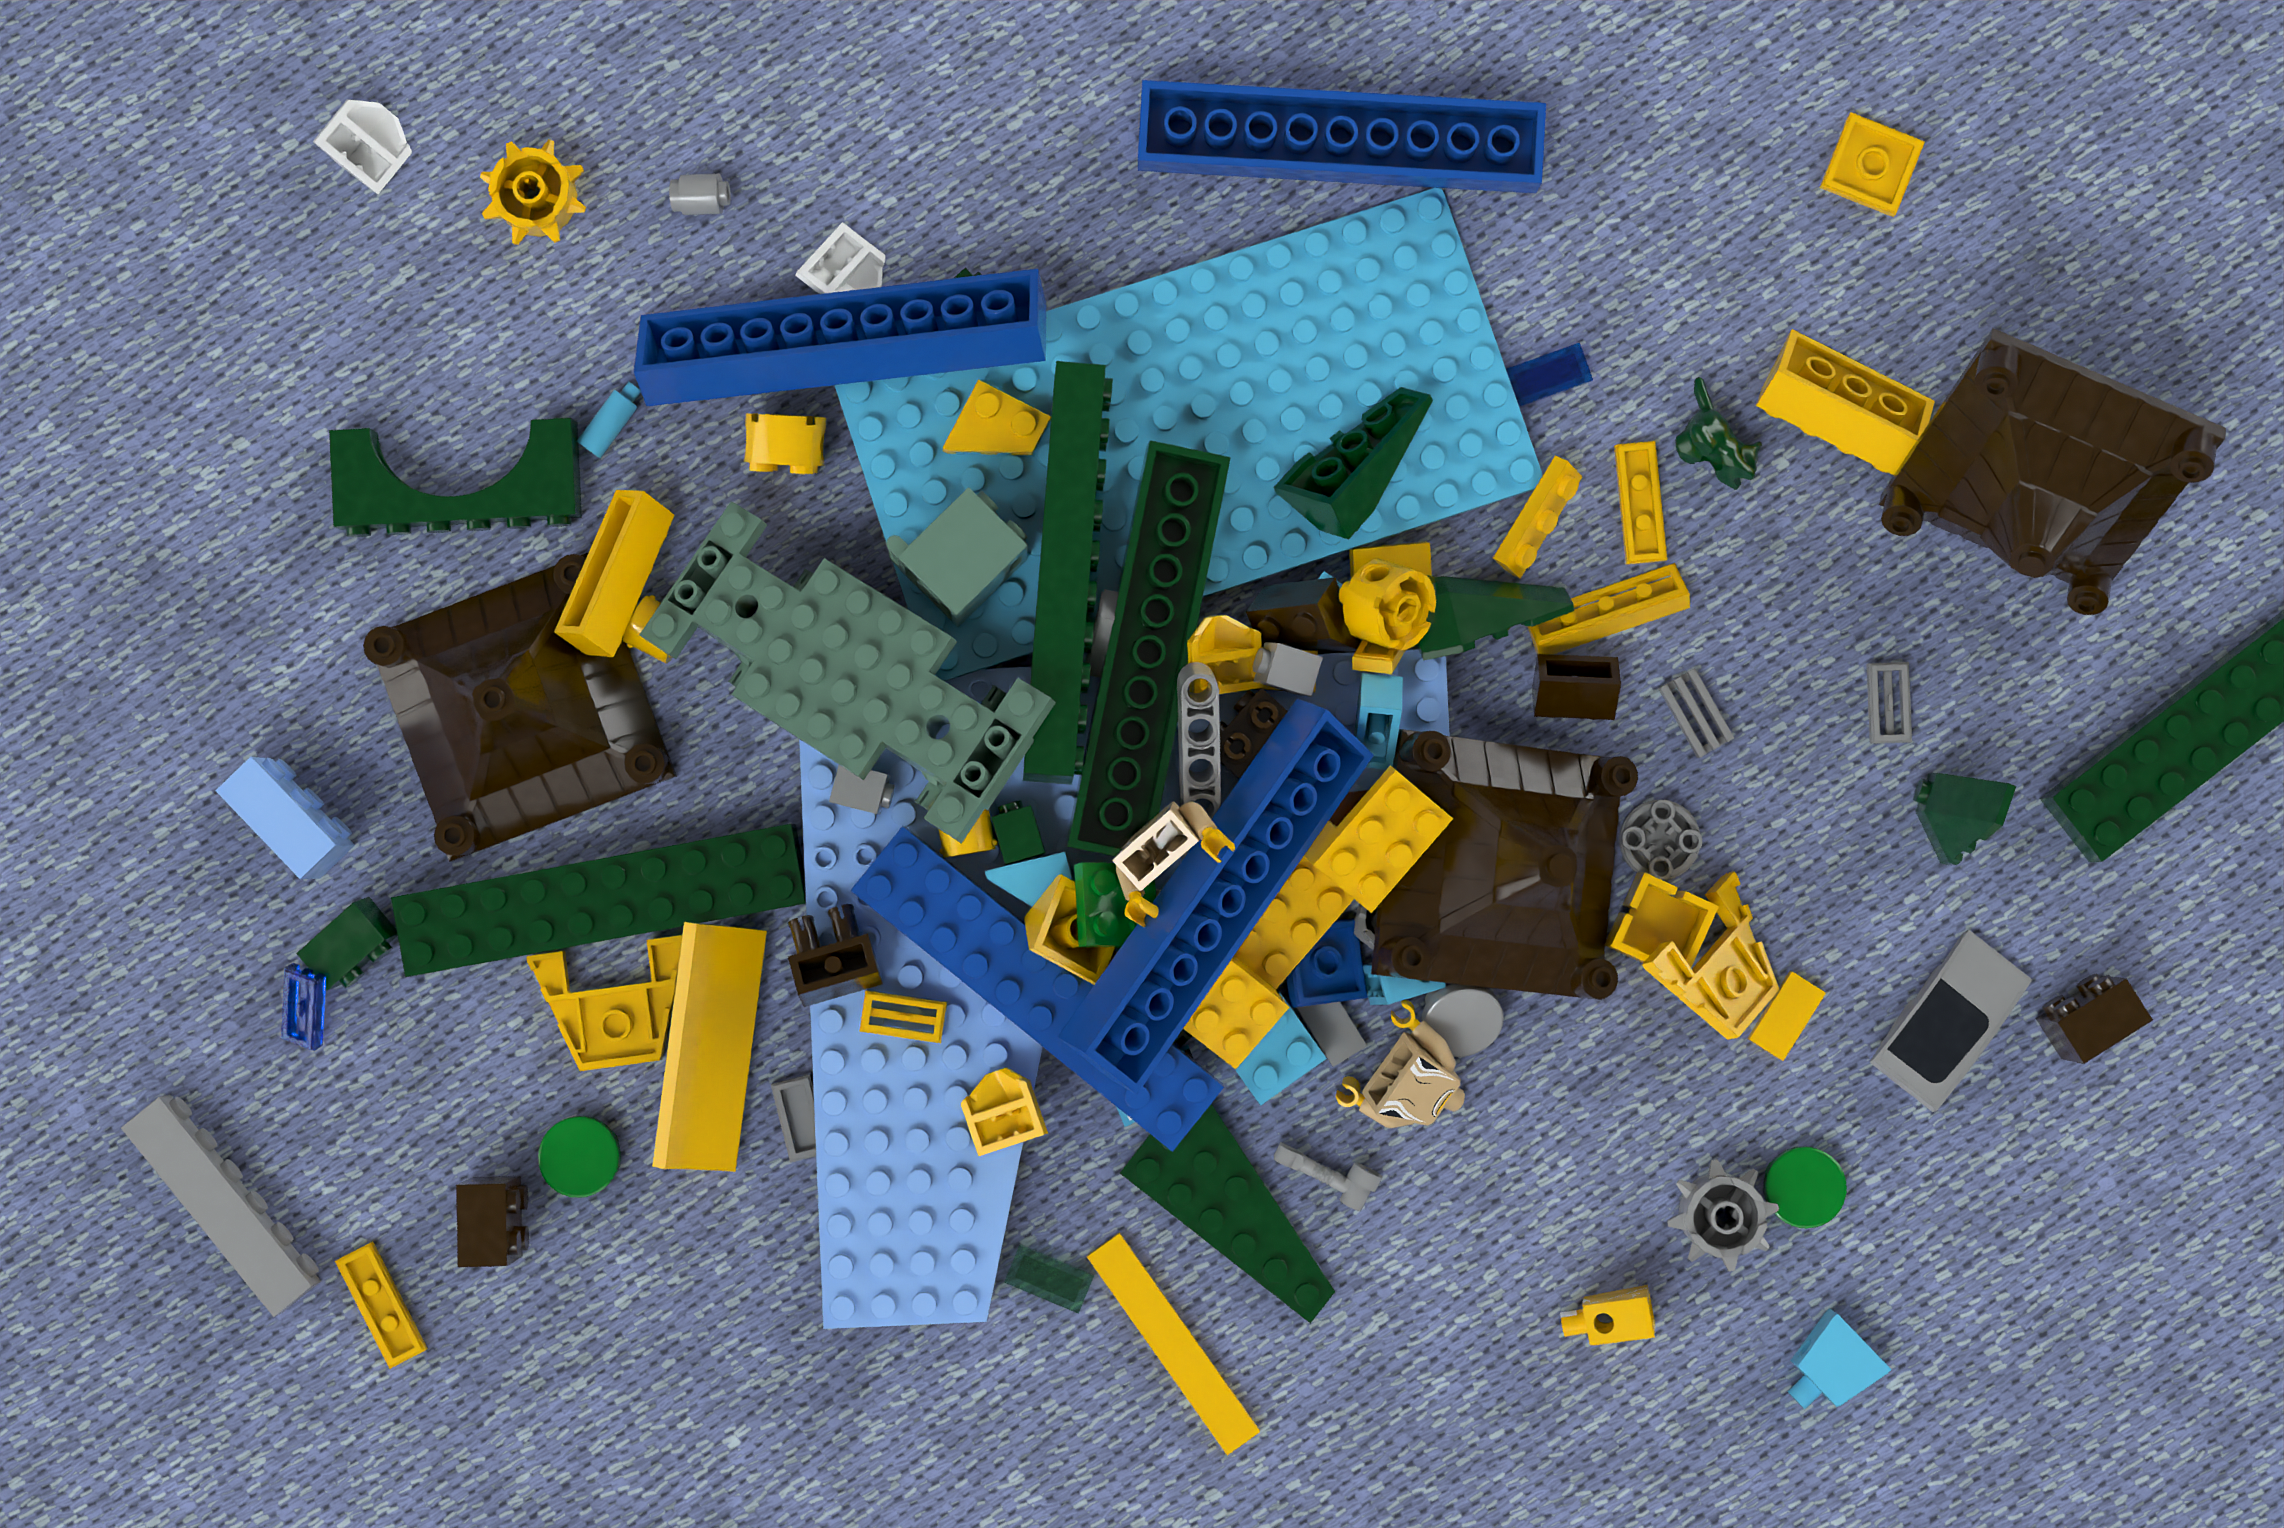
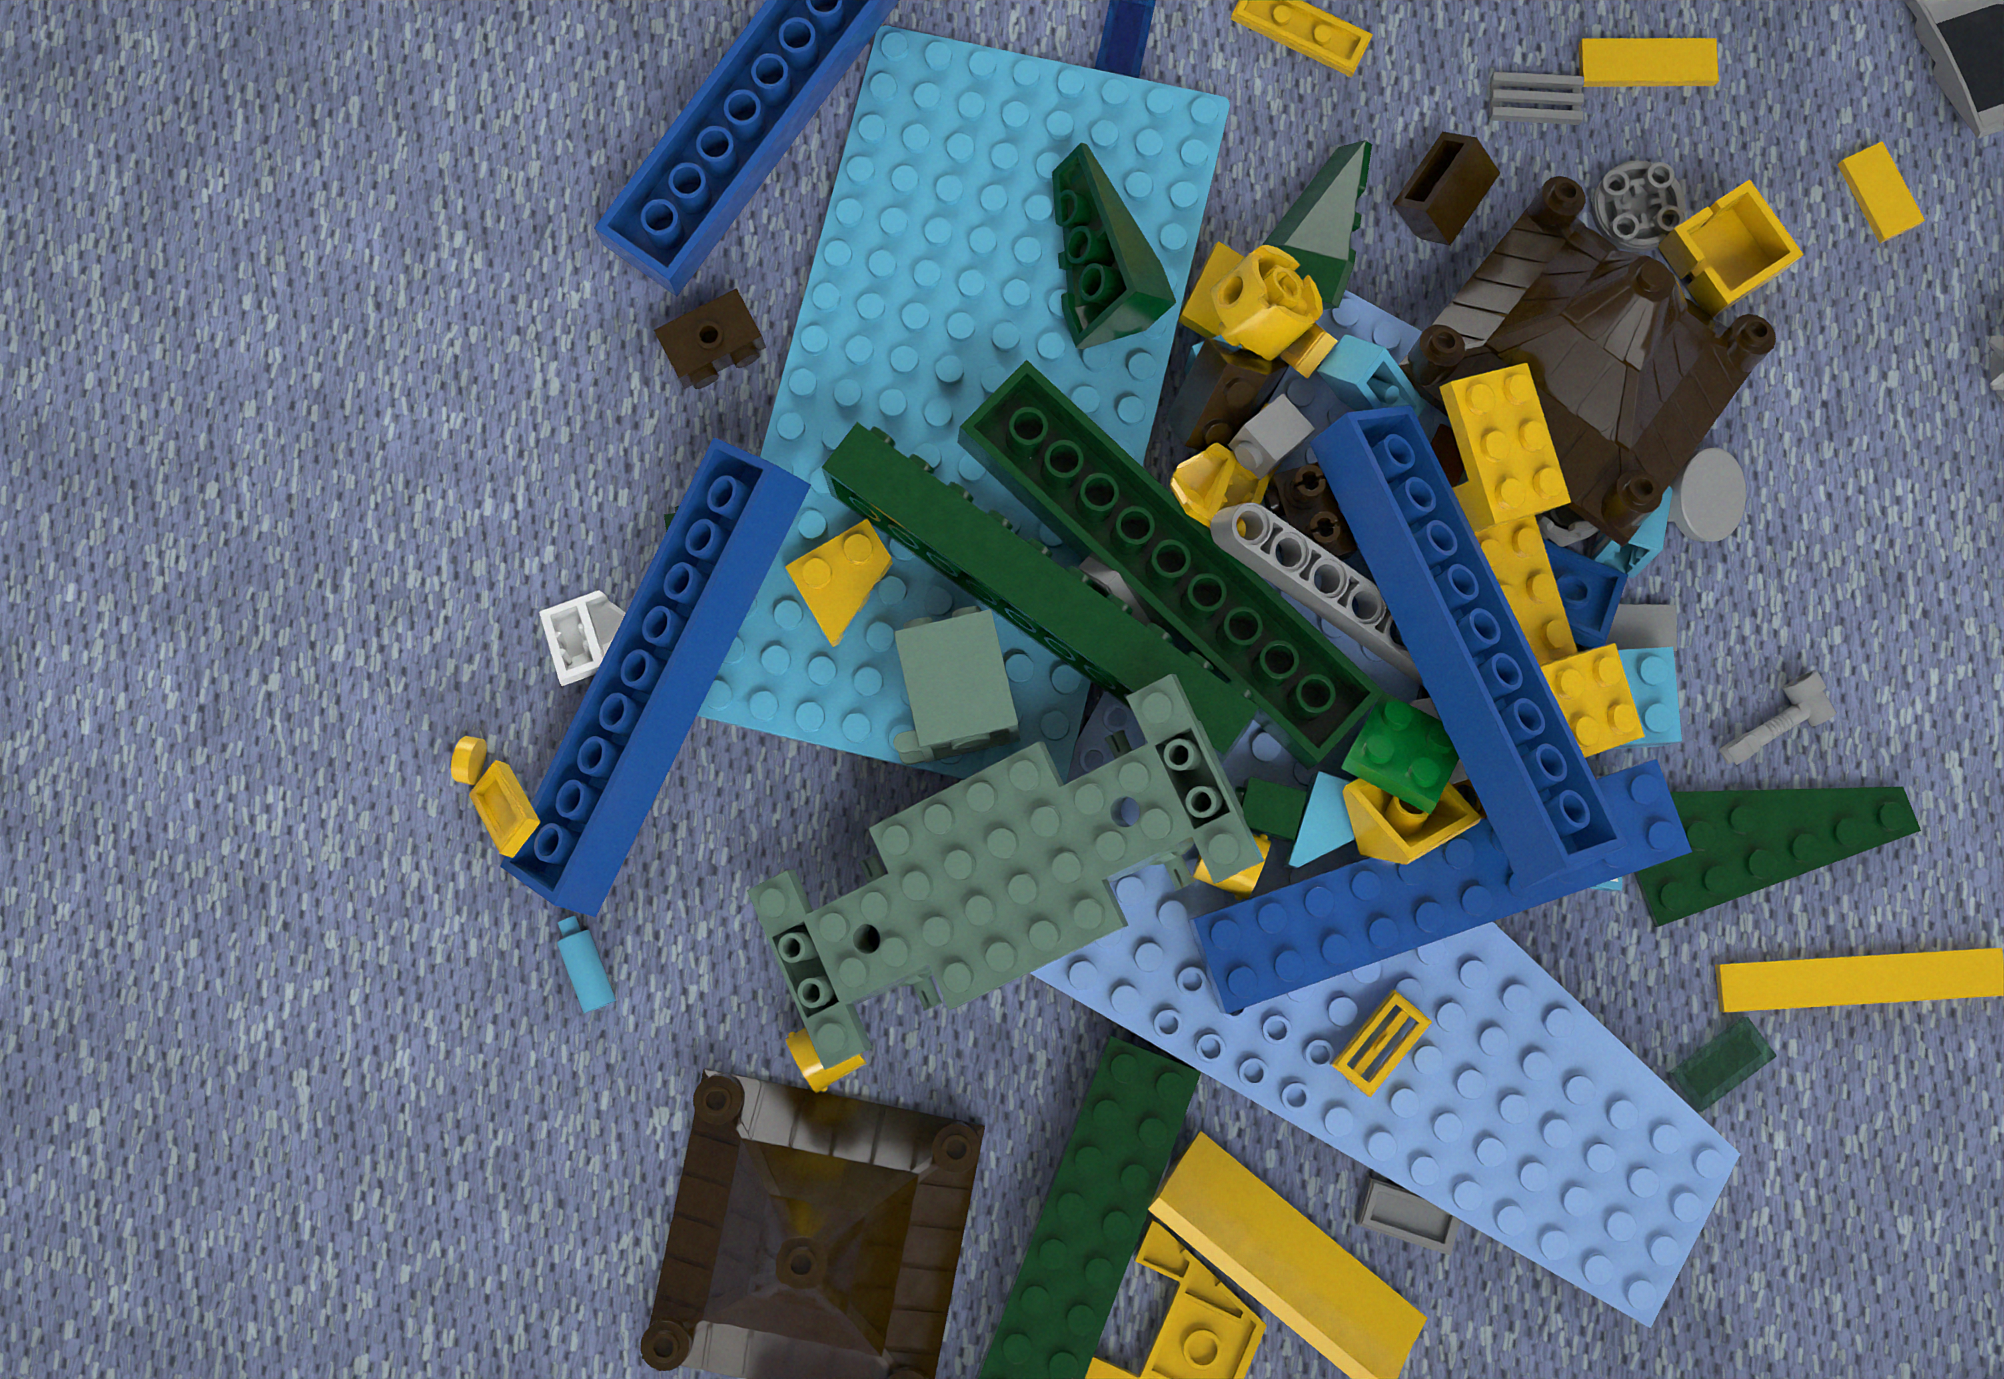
camera: 65 degrees left, 5 degrees down
white slope [313,99,412,194] -> none
dark green arch [329,418,582,537] -> none
yellow brick [480,139,586,245] -> none
yellow brick [554,490,675,657] -> none
light grey brick [669,173,731,215] -> none
yellow brick [744,413,826,474] -> none
dark brown brick [788,904,883,1007] -> none
light grey brick [829,765,895,815] -> none
yellow slope [961,1067,1048,1156] -> none
tan torso [1112,801,1235,927] -> none
tan torso [1336,999,1465,1128] -> none
yellow plate [1493,455,1582,579] -> none
yellow slope [1527,563,1690,654] -> none
yellow wing [1642,871,1779,1040] -> none
none -> yellow tile [451,736,487,785]
none -> yellow tile [469,760,540,858]
none -> dark brown brick [654,288,766,389]
none -> yellow tile [1578,38,1719,87]

